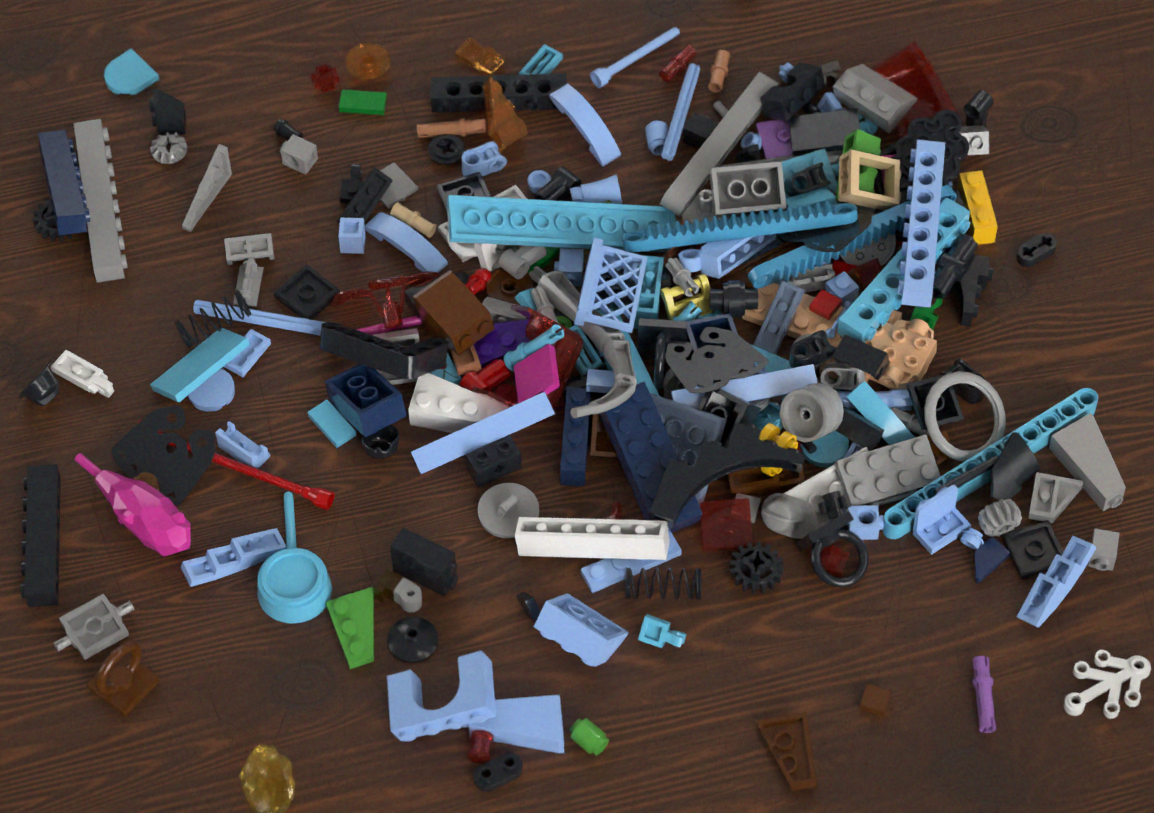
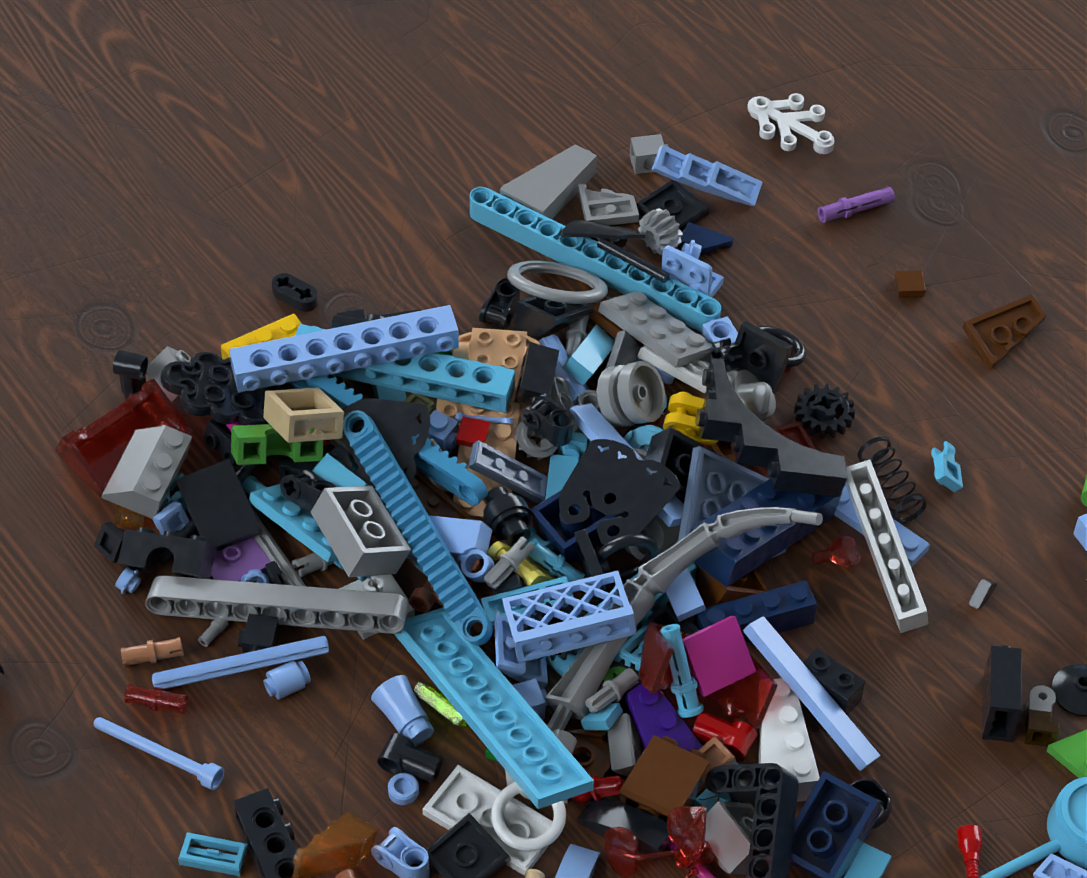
camera: 115 degrees left, 5 degrees down
light grey shield [478,483,539,538] -> none
light blue slope [534,593,629,666] -> none
light blue slope [549,84,621,167] -> none

